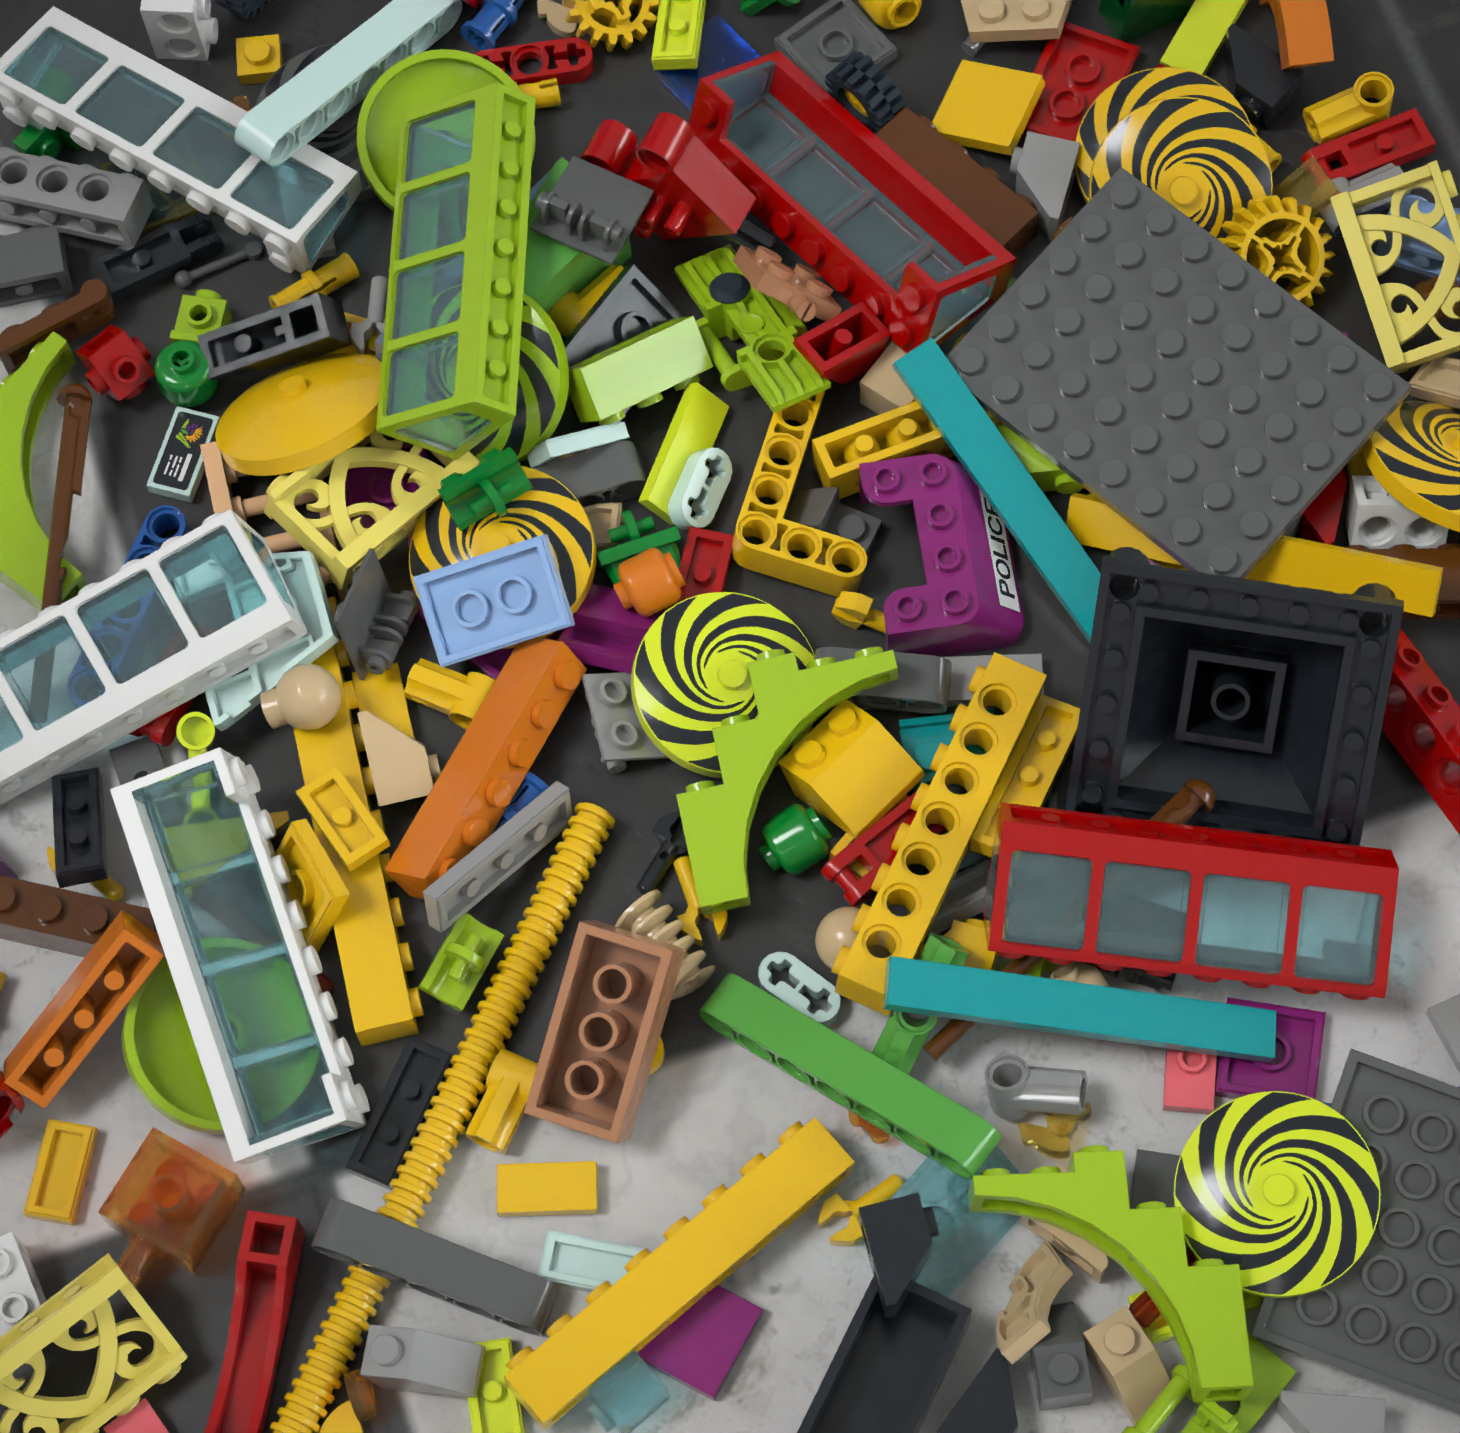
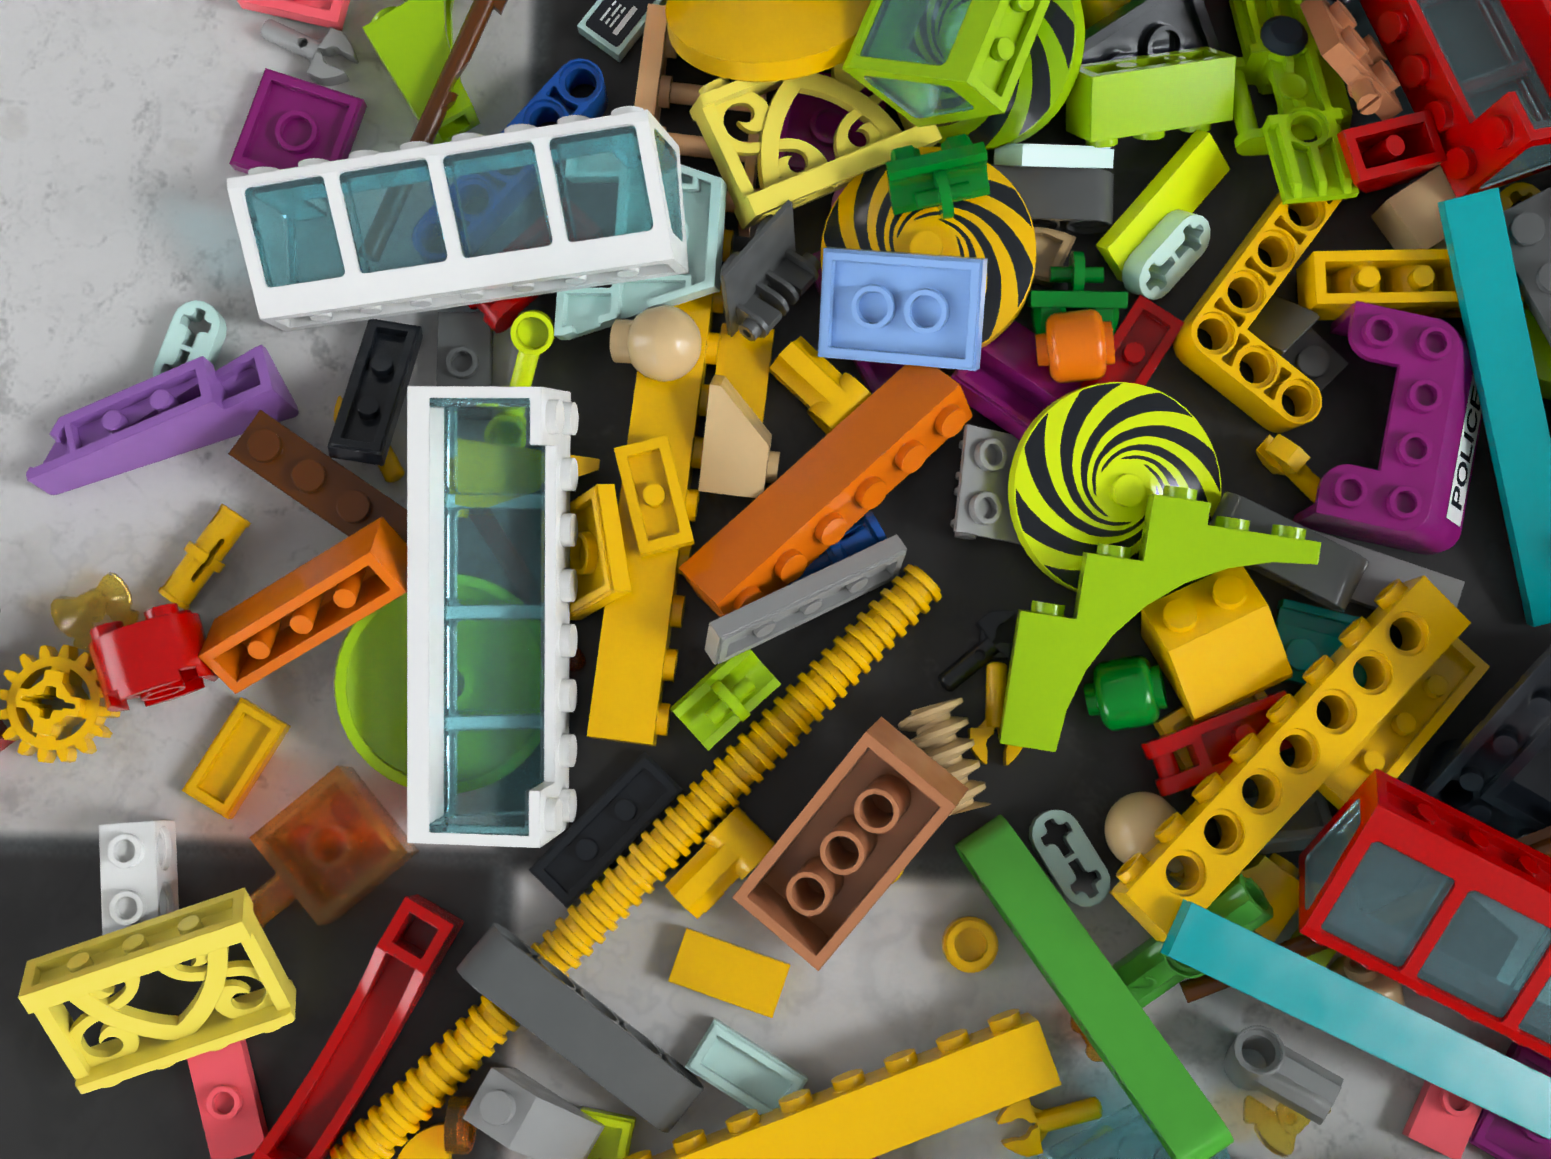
camera: 15 degrees right, 15 degrees up
none -> yellow tile [942,916,998,973]

